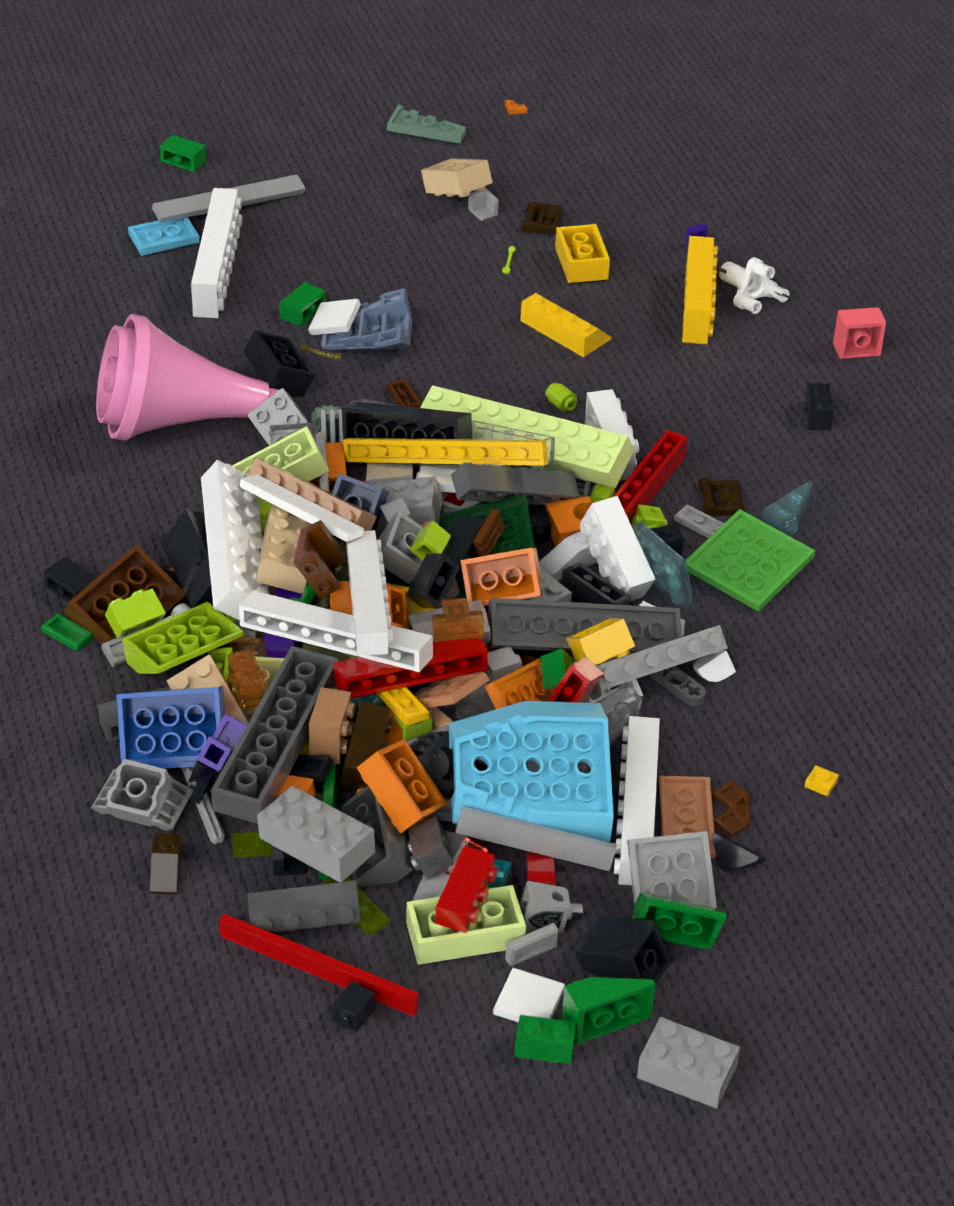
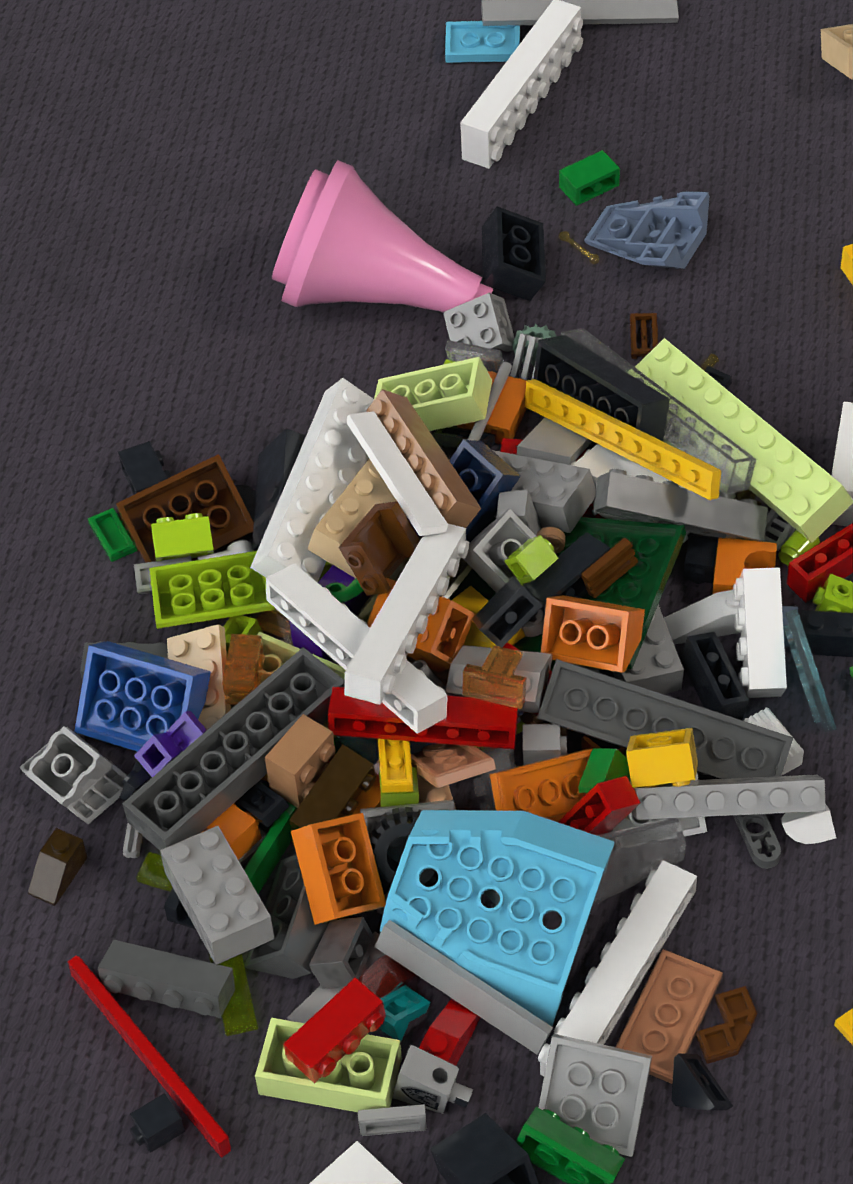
camera: 30 degrees right, 10 degrees up
white tile [308,299,361,335] -> none
lime brick [546,383,577,412] -> none

